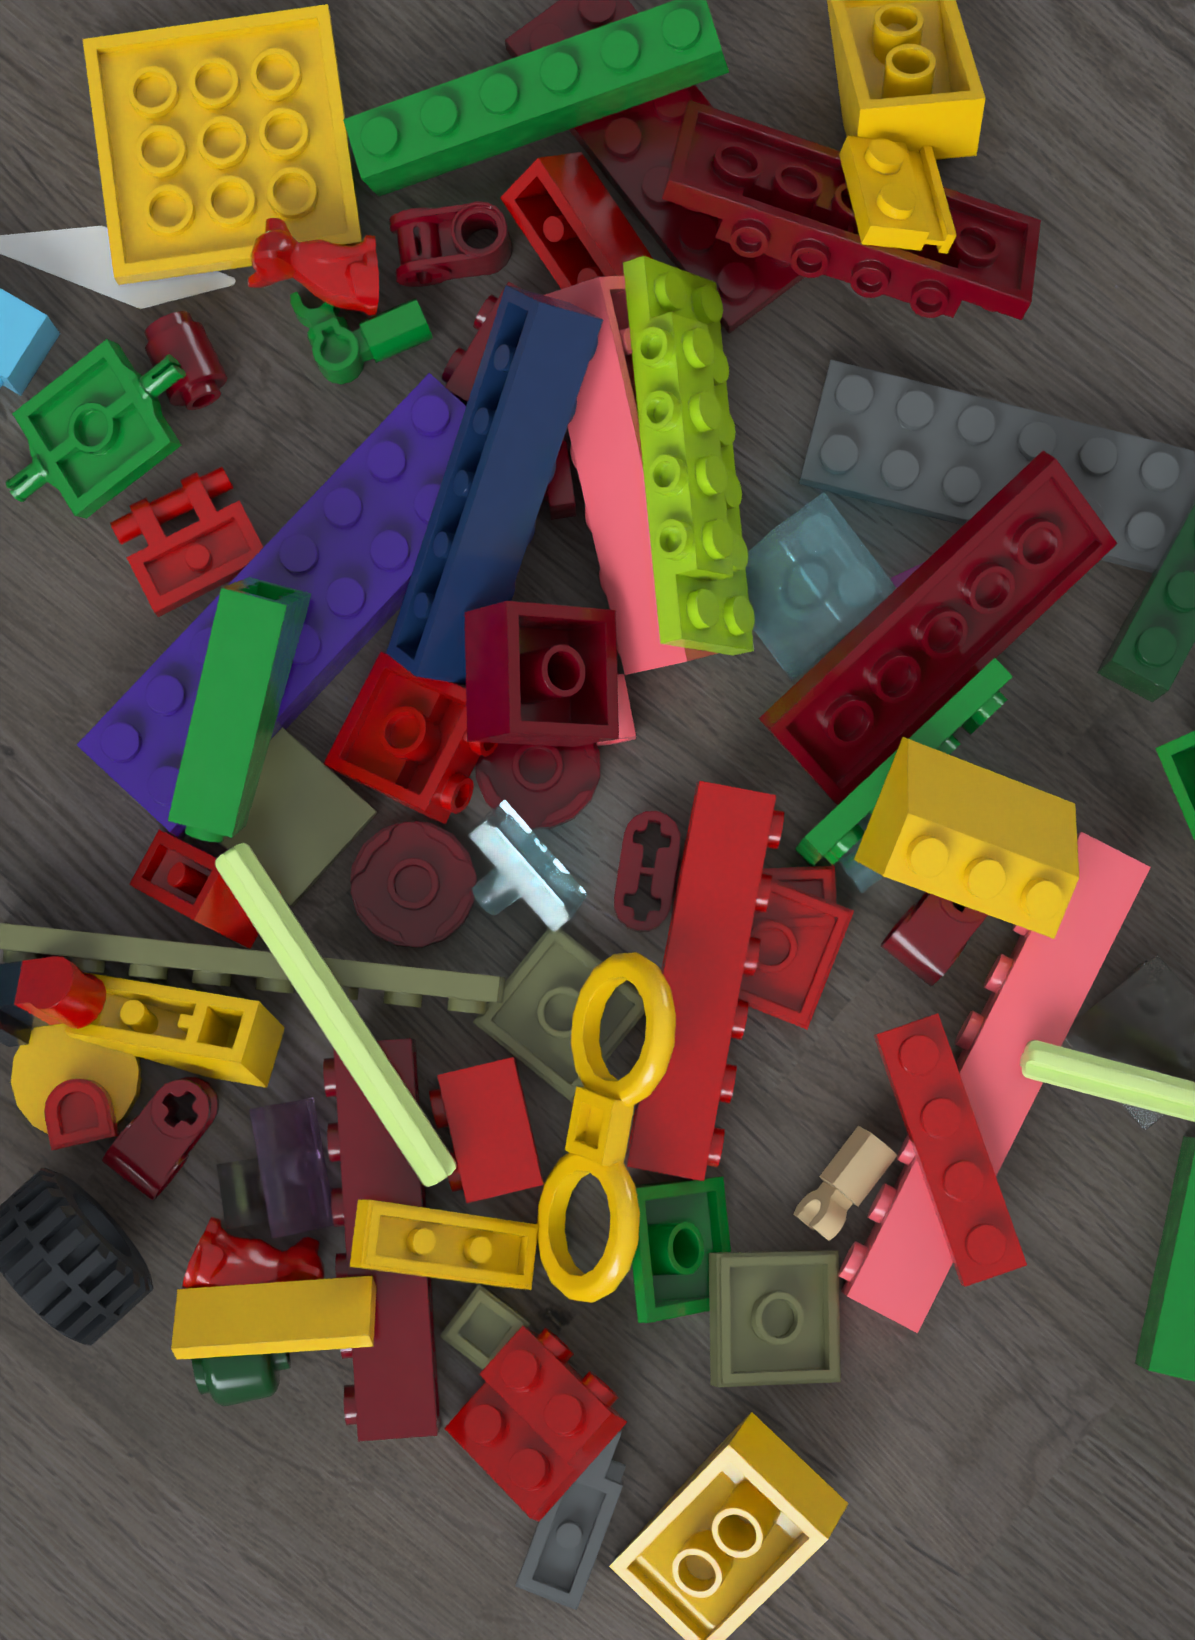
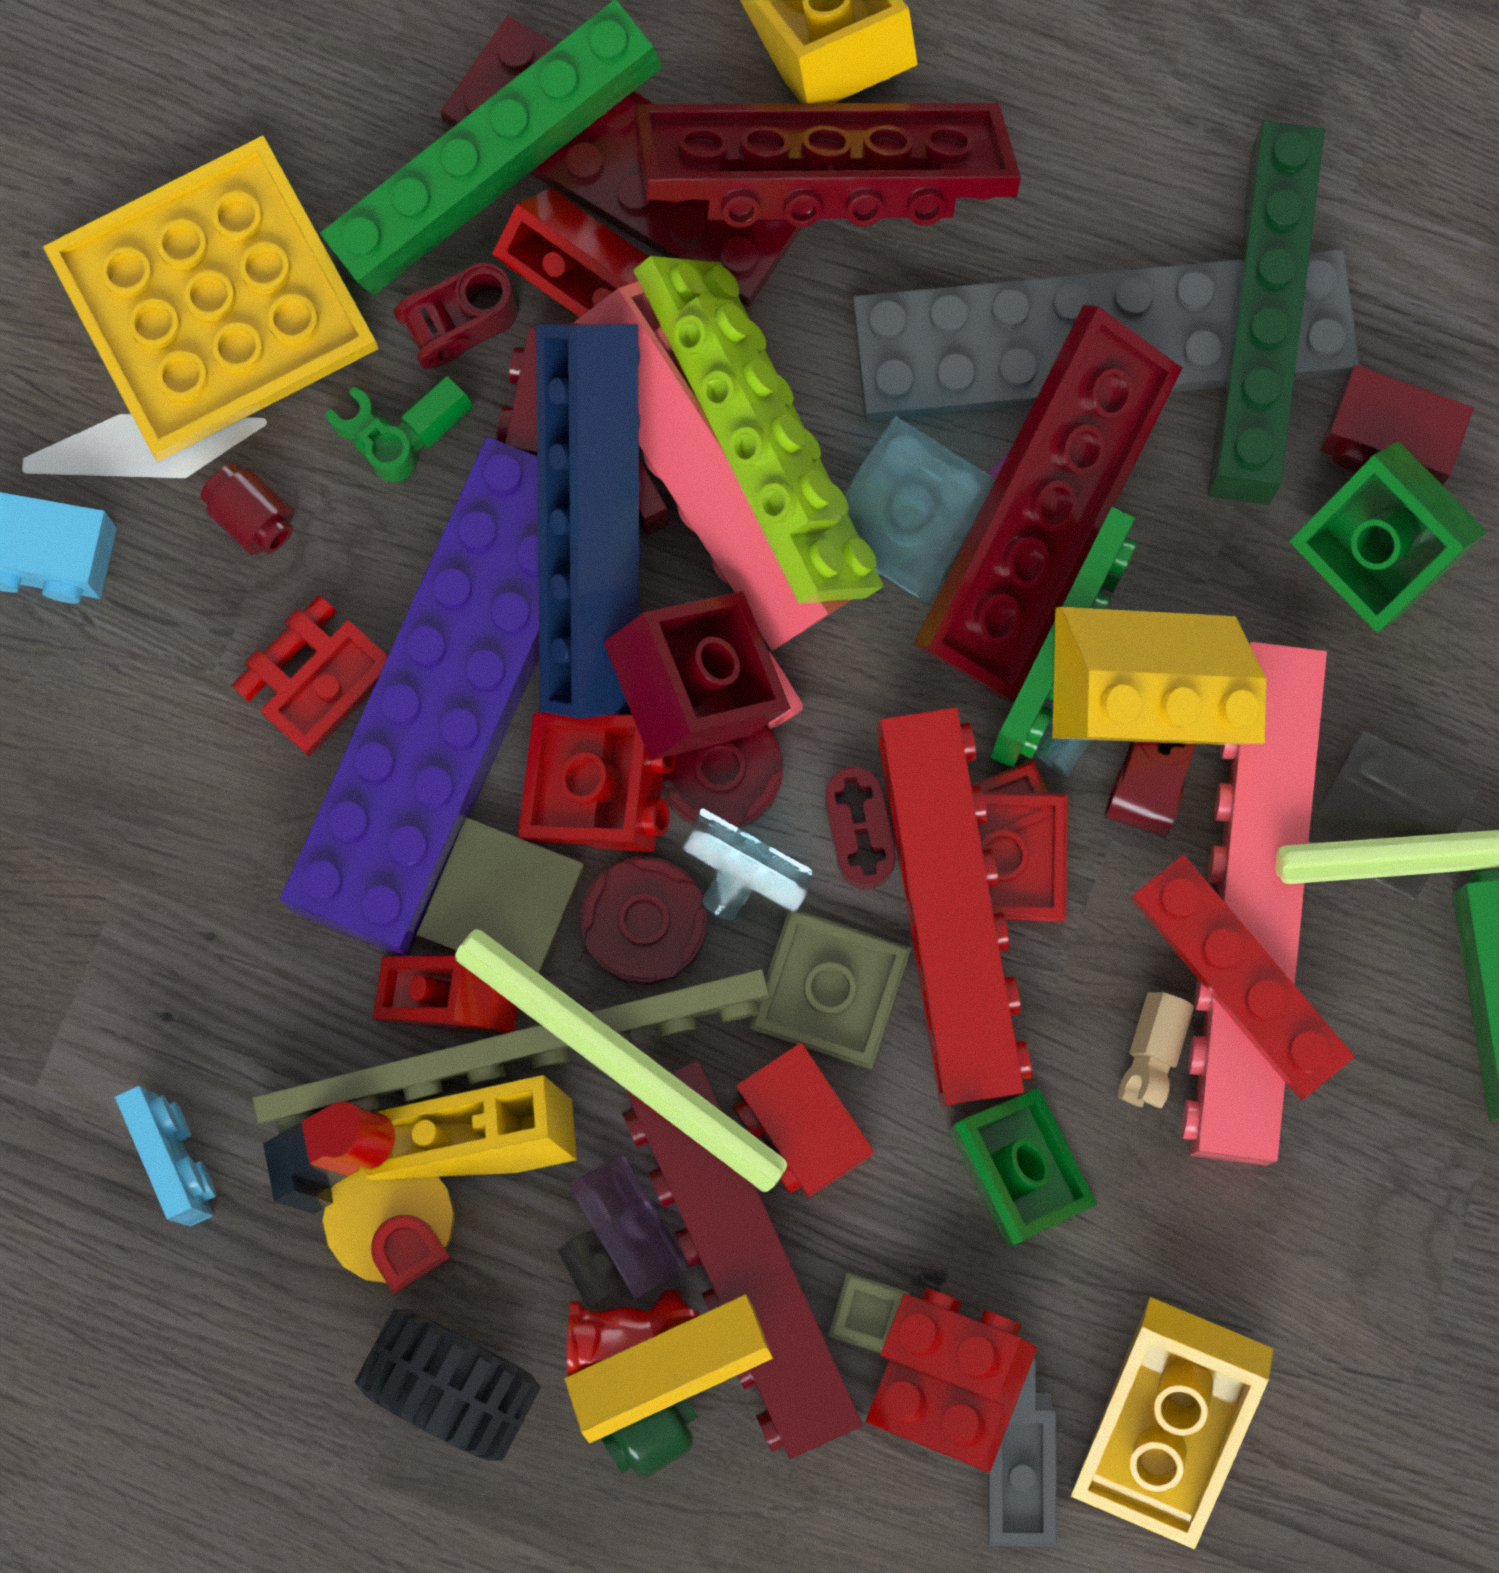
camera: 20 degrees left, 5 degrees down
green plate [5,339,186,519] -> none
dark red piece [102,1076,219,1201] -> none
green slope [168,577,311,842] -> none
red animal [248,218,379,316] -> none
yellow tile [350,1200,538,1290] -> none
yellow bar [537,952,676,1303] -> none
olive tile [709,1249,841,1387] -> none
yellow plate [839,136,957,254] -> none

